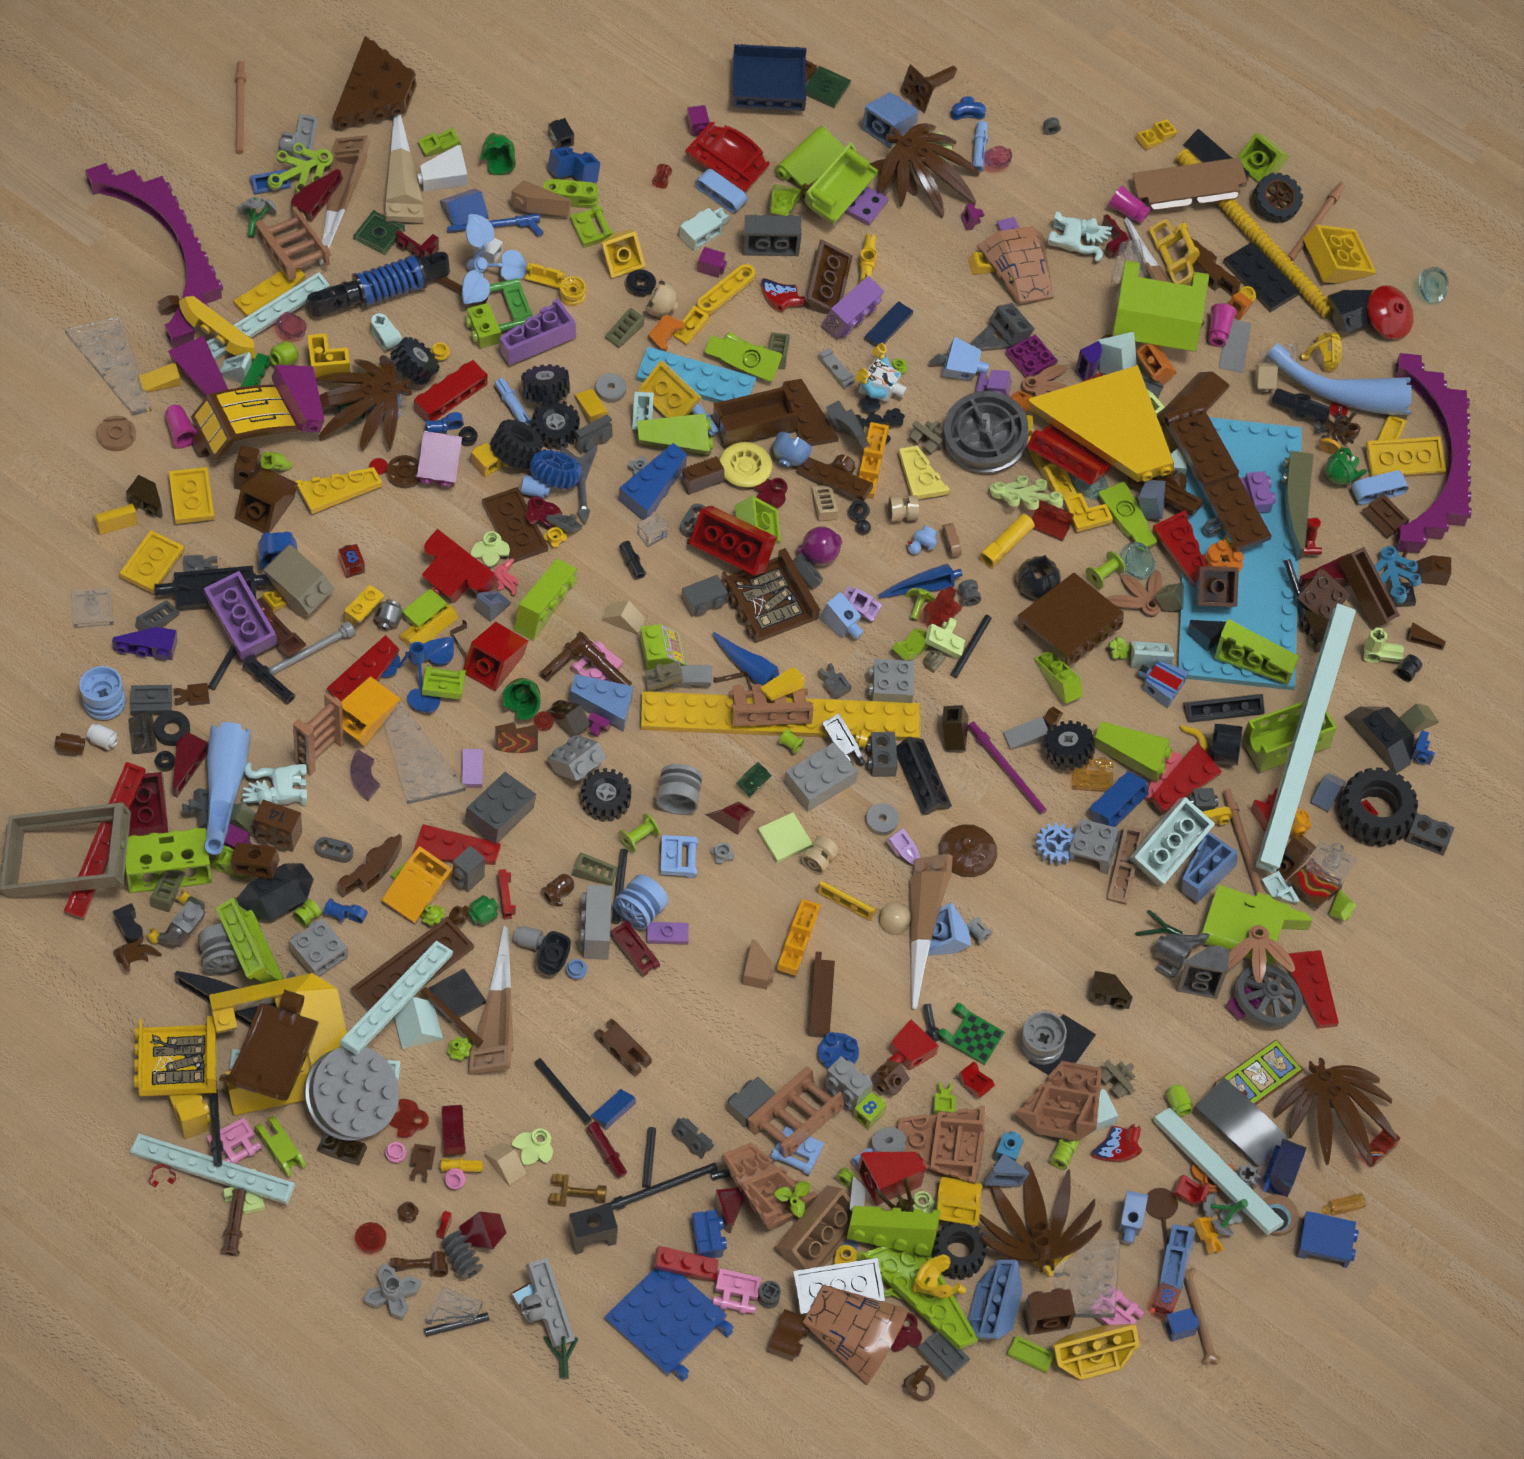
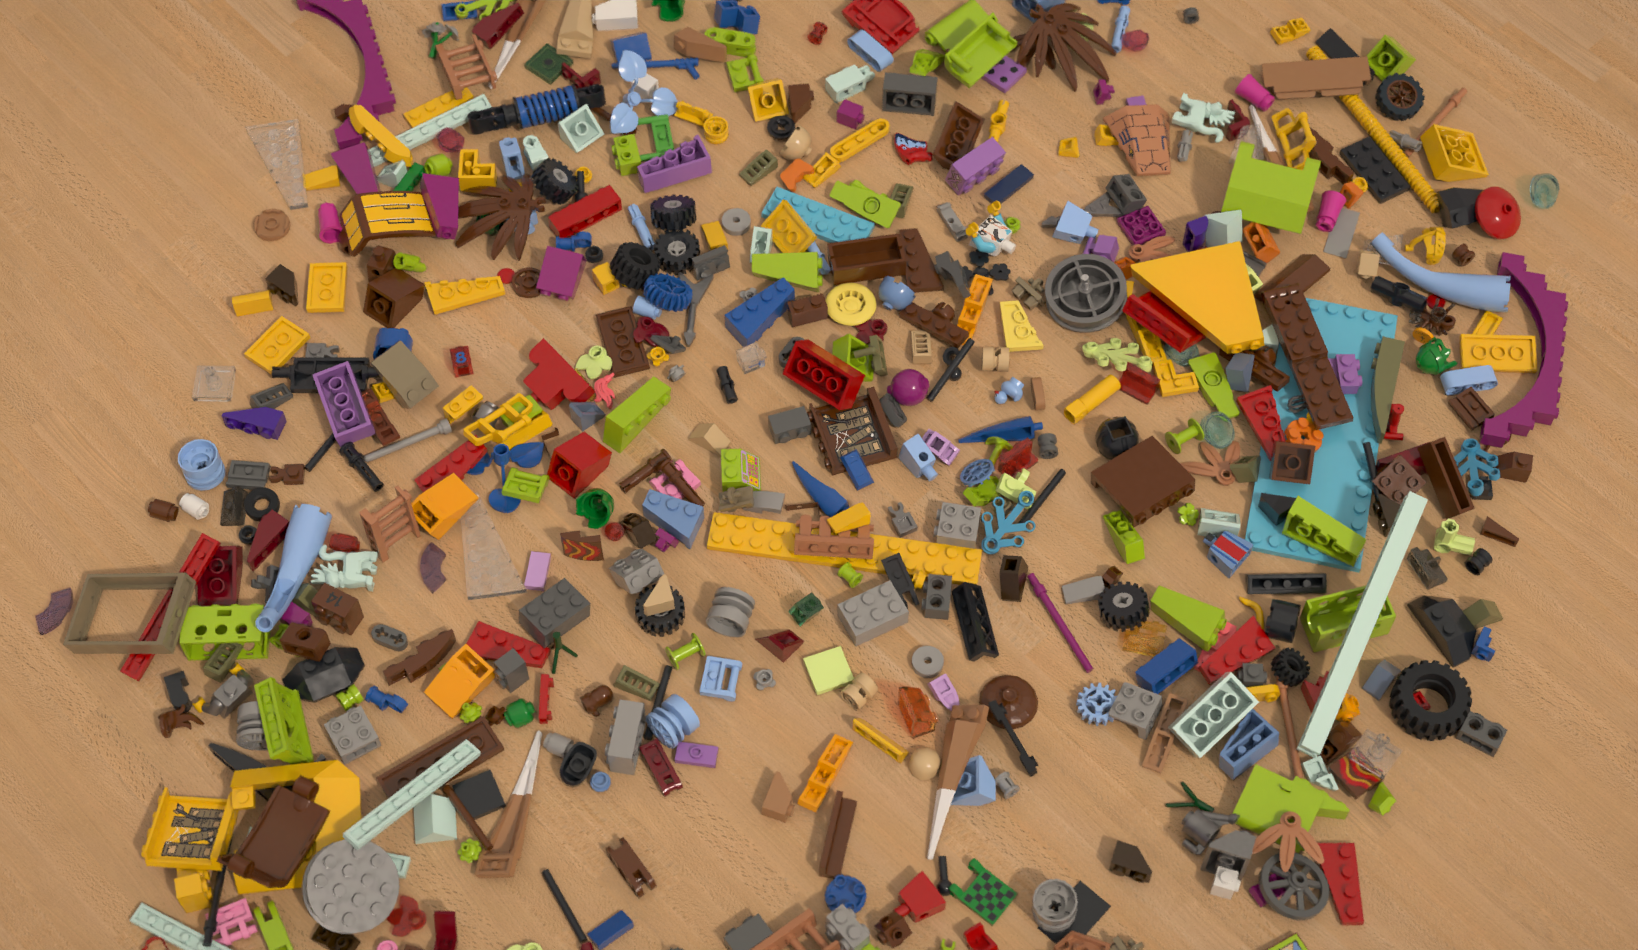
camera: 15 degrees right, 0 degrees up
none -> clear red brick [329,533,360,553]
none -> yellow bar [463,393,533,446]
none -> light blue torso [499,137,525,180]
none -> dark green plant [551,632,578,674]
none -> light aqua slope [558,104,604,153]
none -> black bar [574,171,588,202]
none -> tan slope [643,574,675,616]
none -> light grey plate [667,365,686,382]
none -> reddish brown slope [788,83,814,123]
none -> blue tile [840,449,874,491]
none -> olive plate [854,335,888,376]
none -> clear orange slope [898,686,938,739]
none -> black bar [926,338,975,402]
none -> medium blue wheel [960,459,995,487]
none -> dark azure plant [981,491,1036,555]
none -> black container [988,700,1038,777]
none -> yellow slope [1058,137,1079,158]
none -> light grey axle [1177,130,1193,162]
none -> white brick [1210,866,1241,900]
none -> black tyre [1271,648,1310,687]
none -> light grey axle [1389,130,1422,152]
none -> clear smoke panel [1407,547,1448,590]
none -> reddish brown wheel [1452,243,1476,266]

